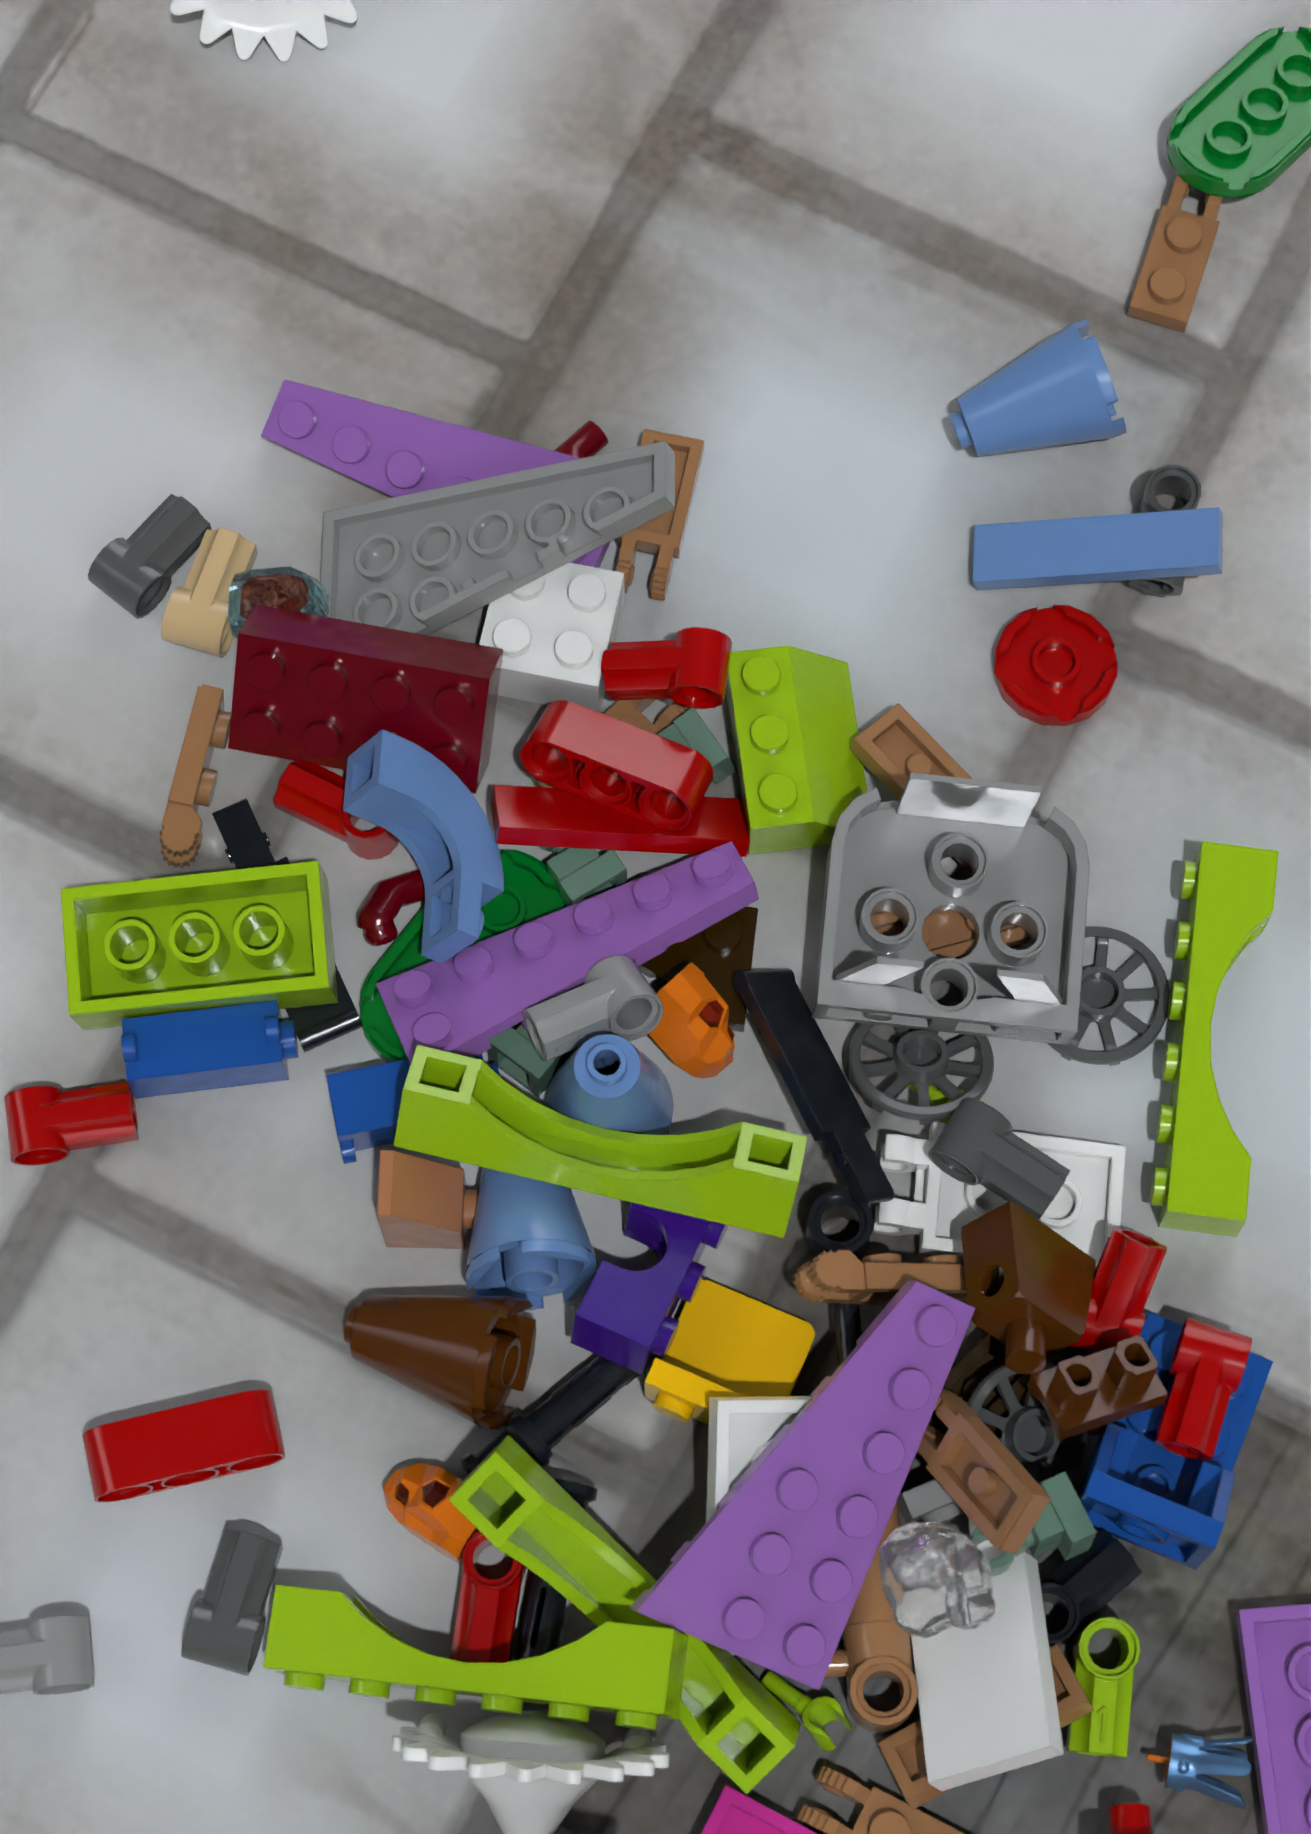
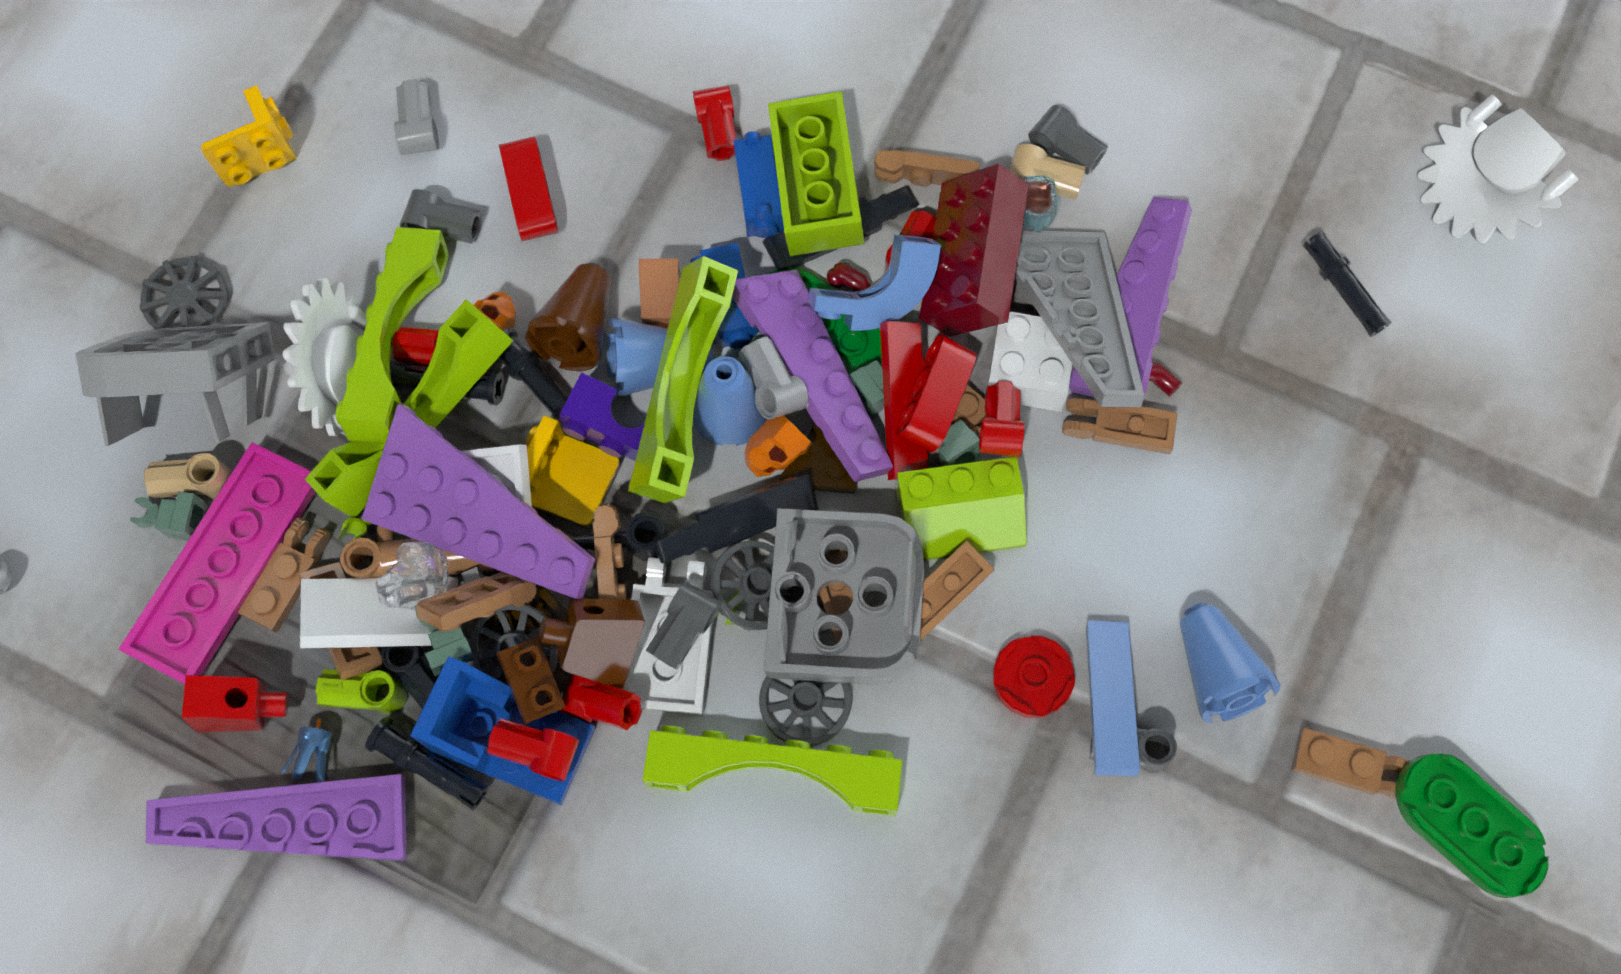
camera: 90 degrees right, 0 degrees up
none -> black pin [365,717,488,810]
none -> black pin [1303,231,1392,337]

